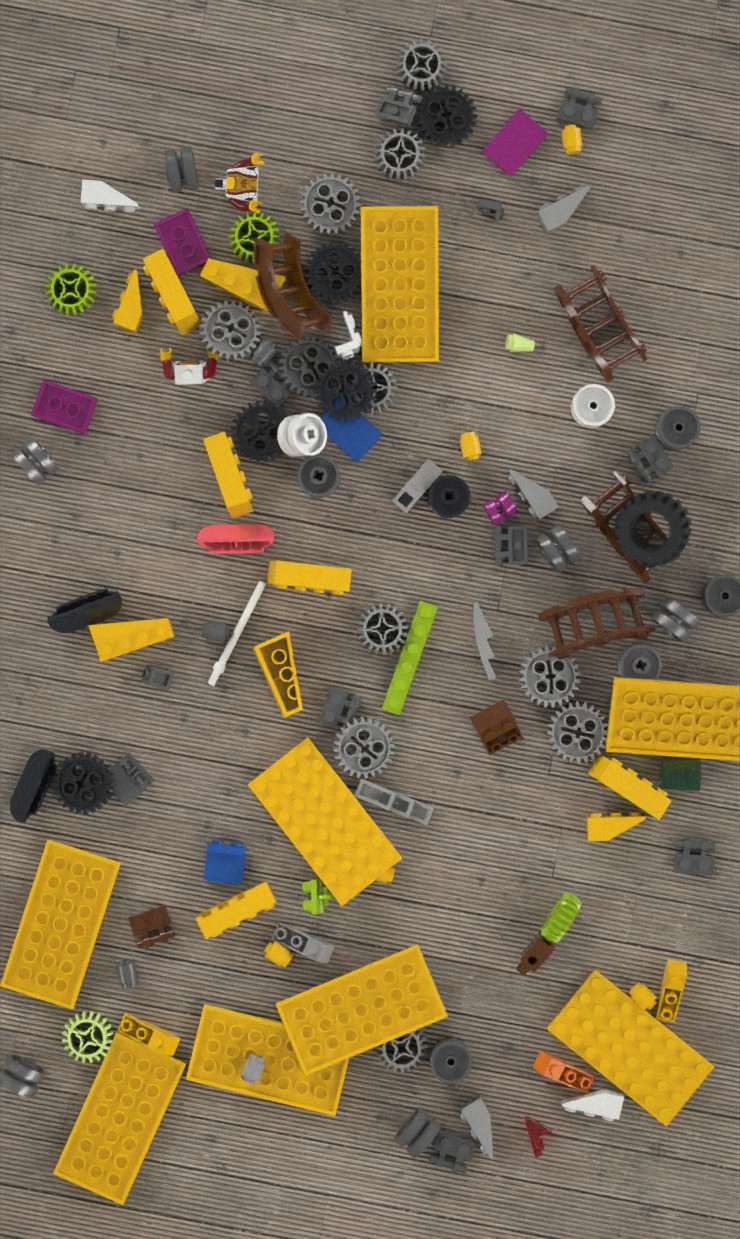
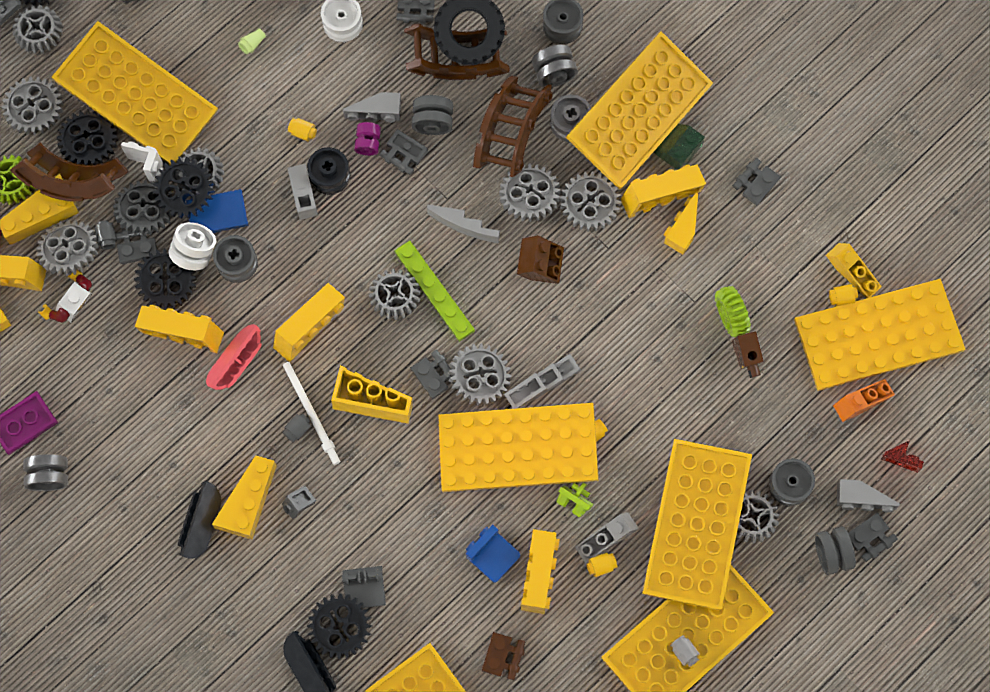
camera: 50 degrees left, 15 degrees down
white slope [561,1089,624,1121] -> none

